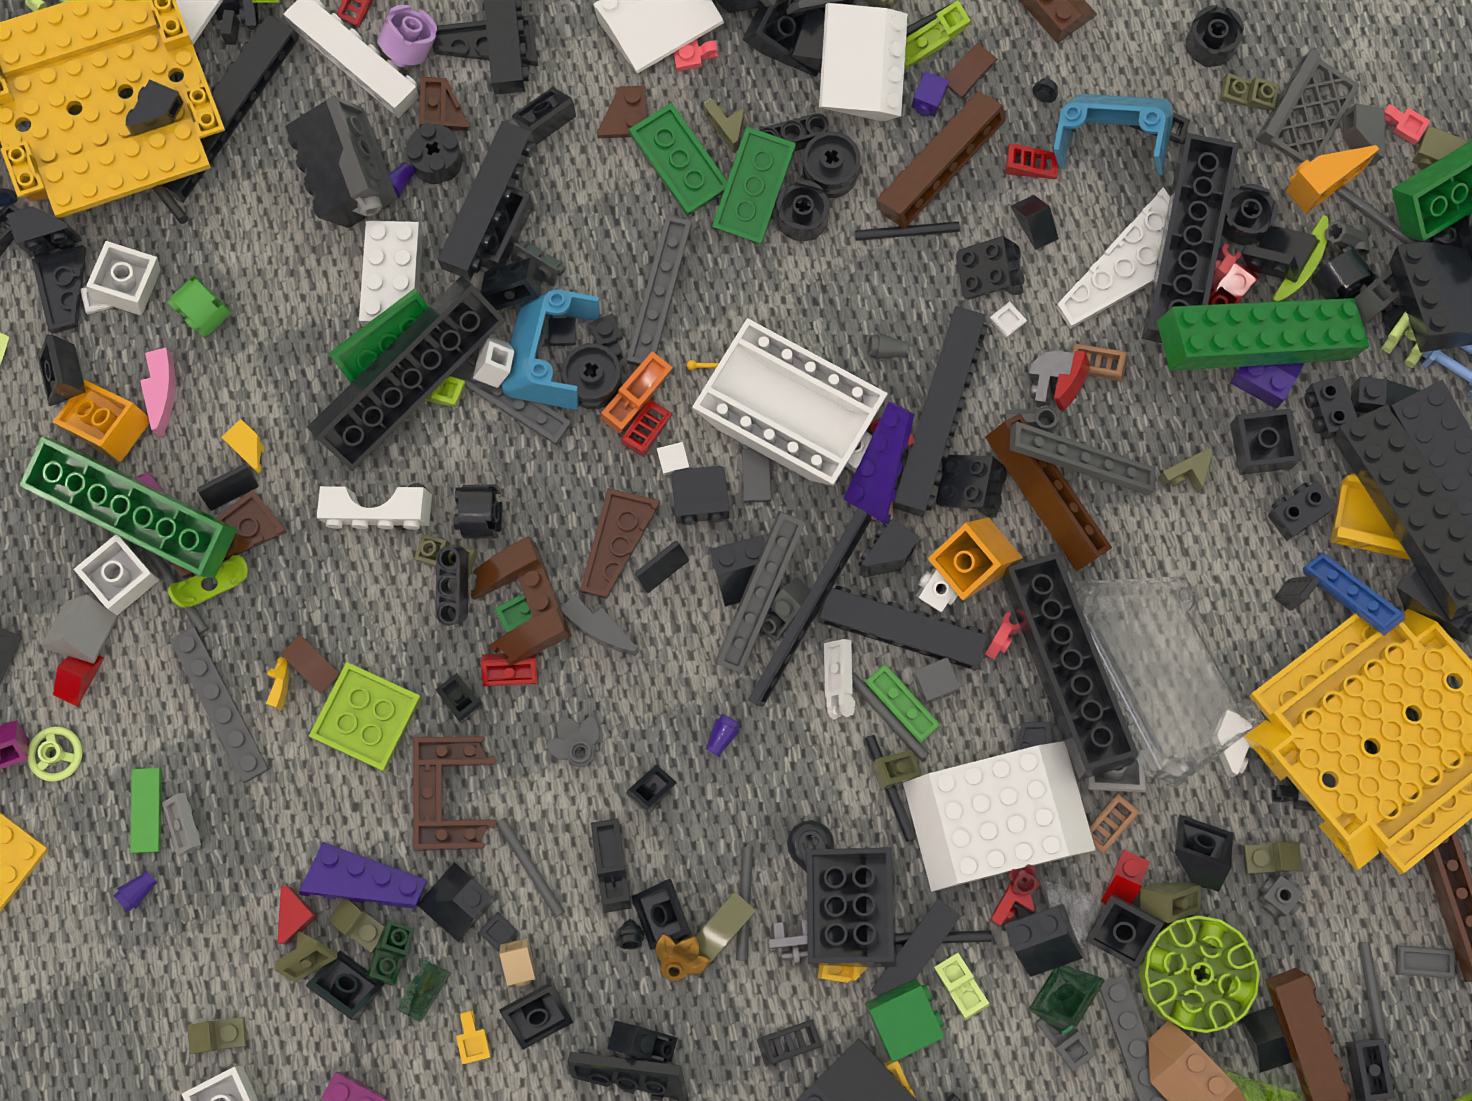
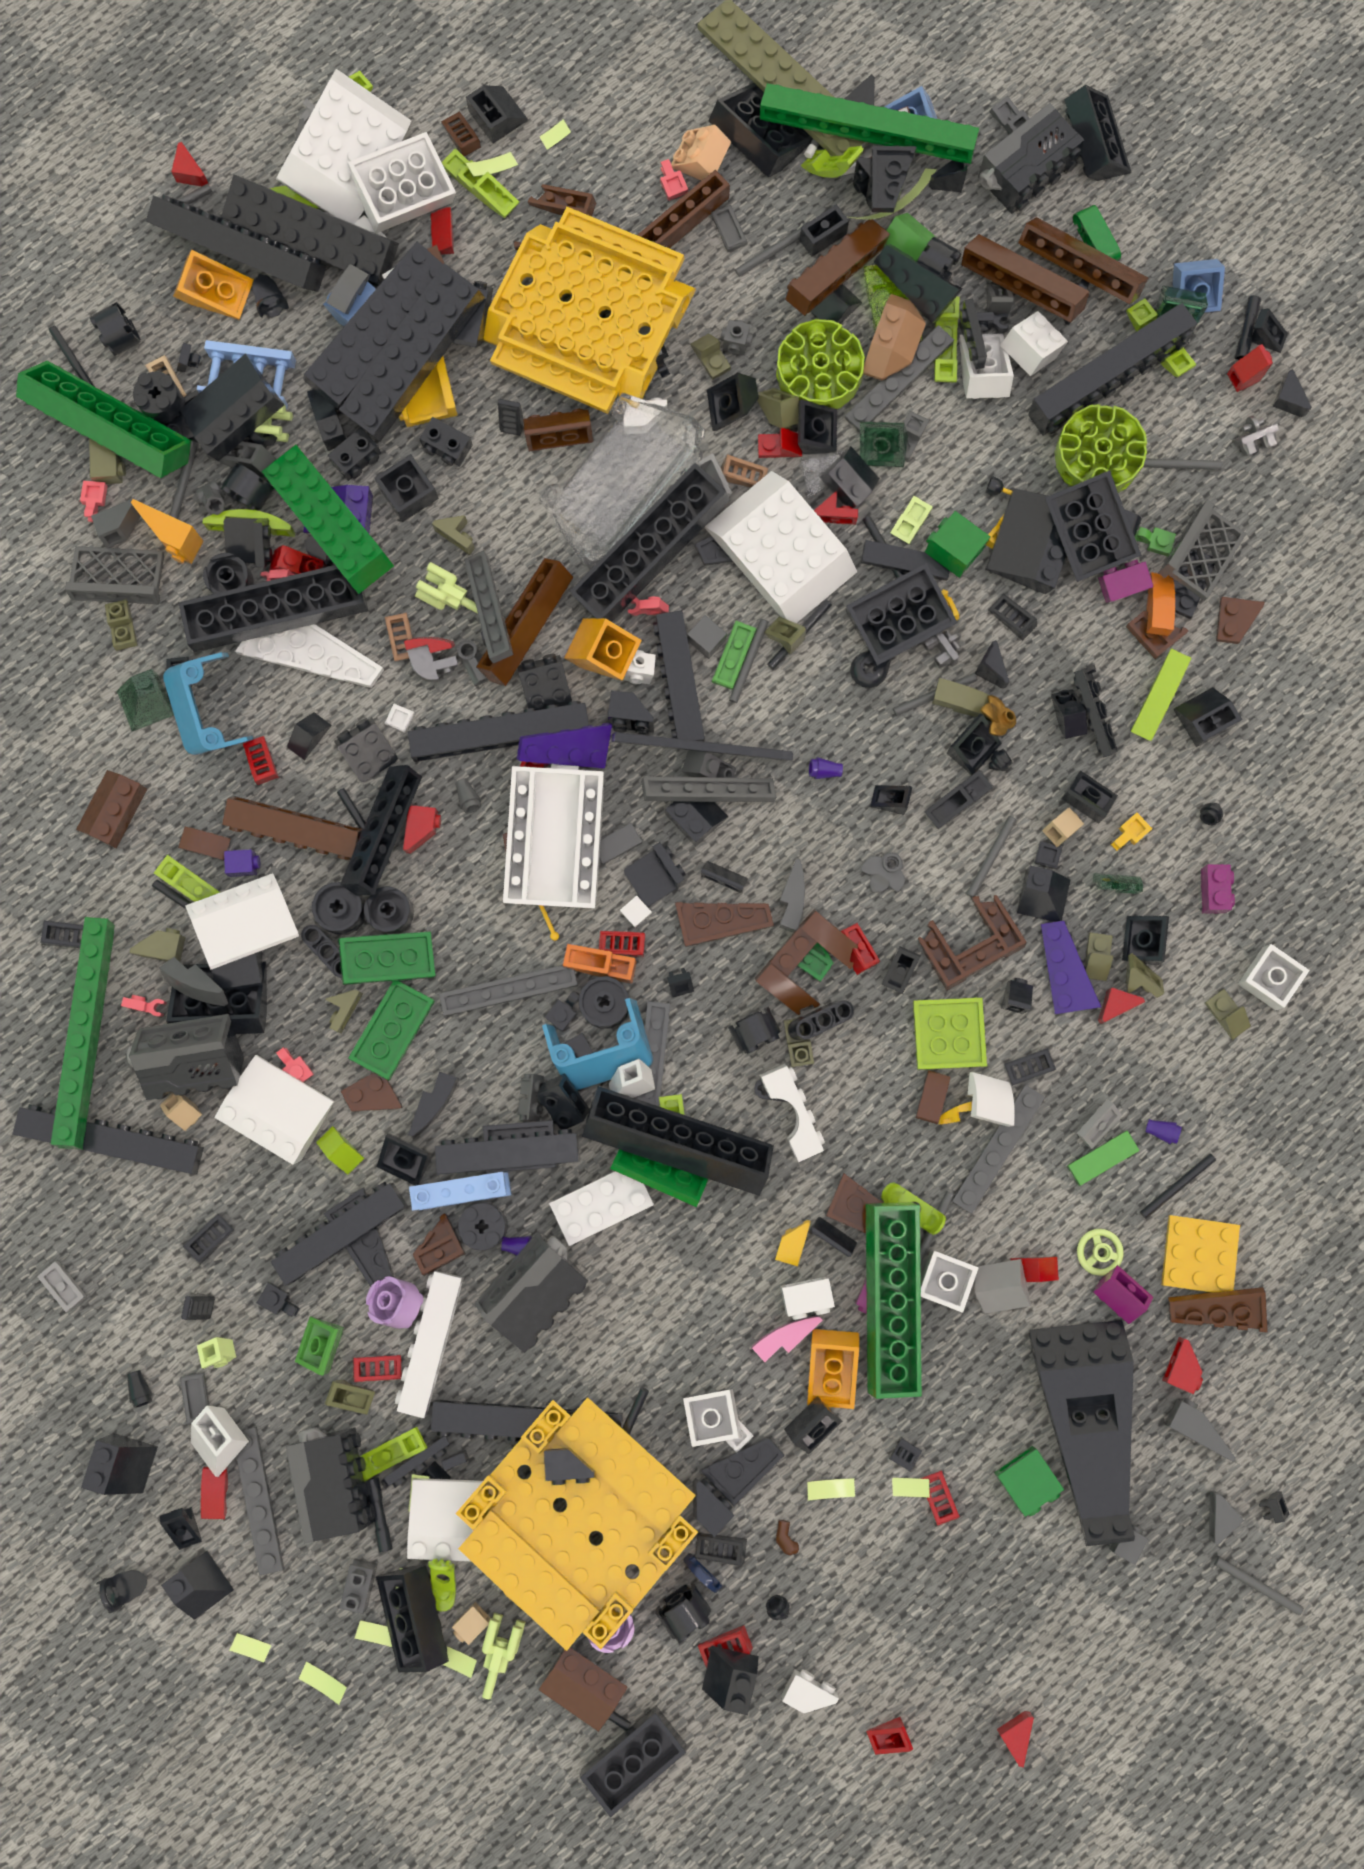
camera: 115 degrees left, 5 degrees up
bright green brick [167,275,232,338] -> none
dark green slope [366,920,415,986] -> none
white hinge [824,639,855,720] -> none
dark red plate [1008,864,1040,894] -> none
black plate [1032,78,1058,103] -> none
black brick [1186,5,1244,67] -> none
blue tile [1303,553,1405,636] -> none
none -> clear green slope [117,669,174,732]
none -> lime slope [316,1126,365,1175]
none -> black brick [340,765,422,895]
none -> red slope [403,805,441,854]
none -> black slope [408,1072,459,1137]
none -> light blue fence [409,1172,512,1211]
none -> yellowish green plant [415,562,478,614]
none -> reddish brown slope [523,408,593,452]
none -> black tile [667,968,694,998]
none -> white brick [780,1277,835,1320]
none -> white slope [968,1072,1014,1127]
none -> black slope [975,640,1010,689]
none -> black slope [1001,978,1033,1014]
none -> black slope [1004,1048,1056,1086]
none -> black bar [1140,1153,1216,1219]

